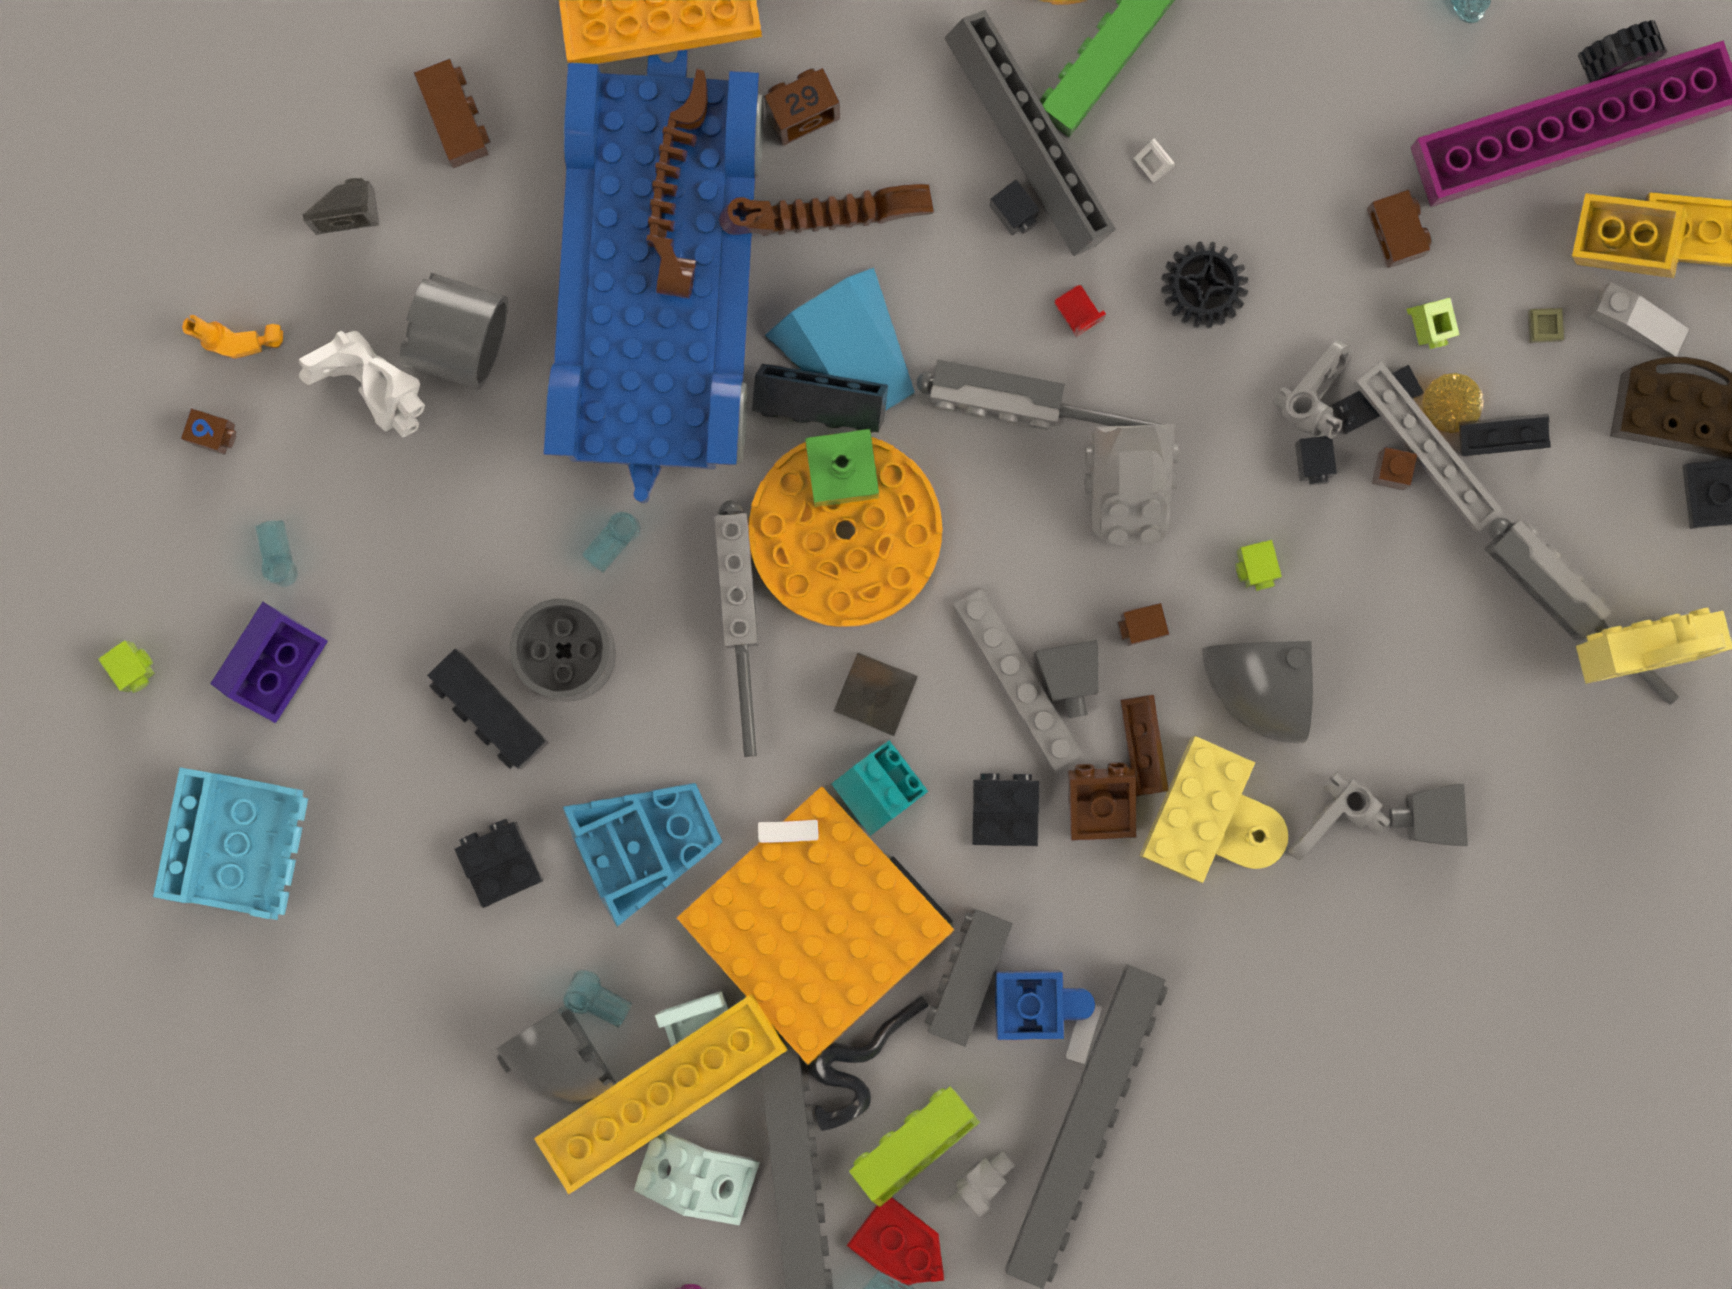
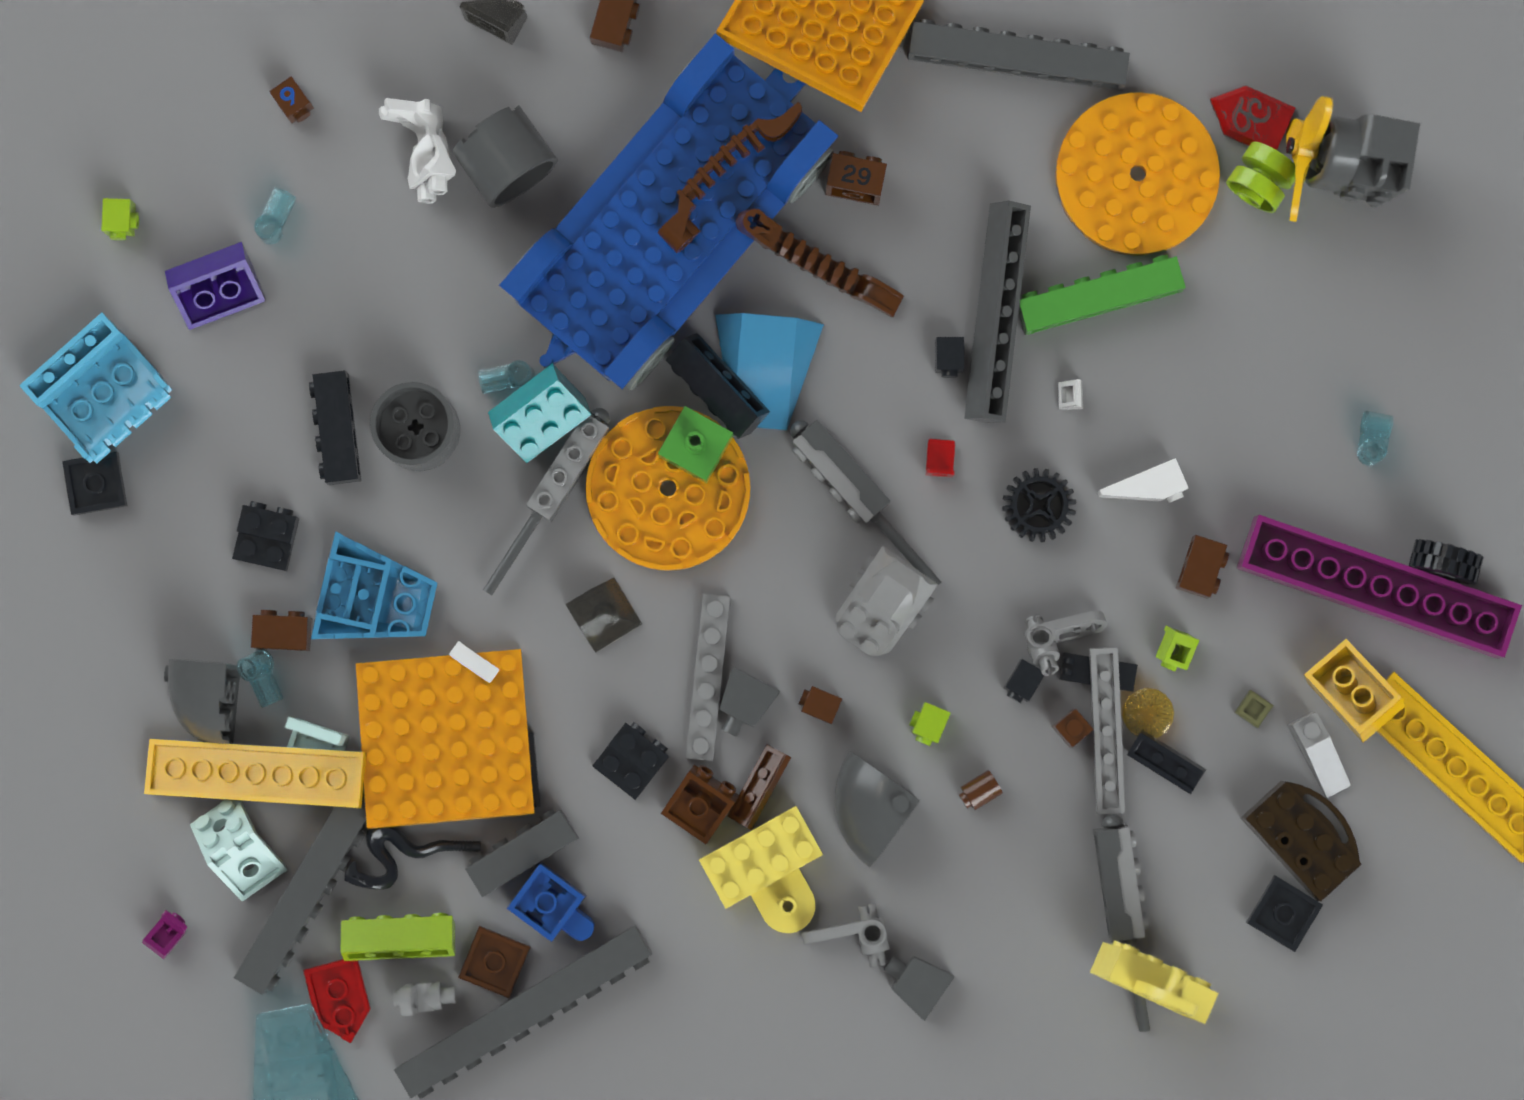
camera: 40 degrees right, 0 degrees up
light orange arm [182,315,283,359] -> none
teal slope [831,740,929,836] -> none
white sticker [1066,1005,1102,1064] -> none
none -> black plate [62,452,127,516]
none -> reddish brown brick [251,610,312,651]
none -> reddish brown tile [458,926,531,998]
none -> brick [488,363,591,463]
none -> reddish brown brick [959,770,1003,810]
none -> white slope [1097,458,1189,503]

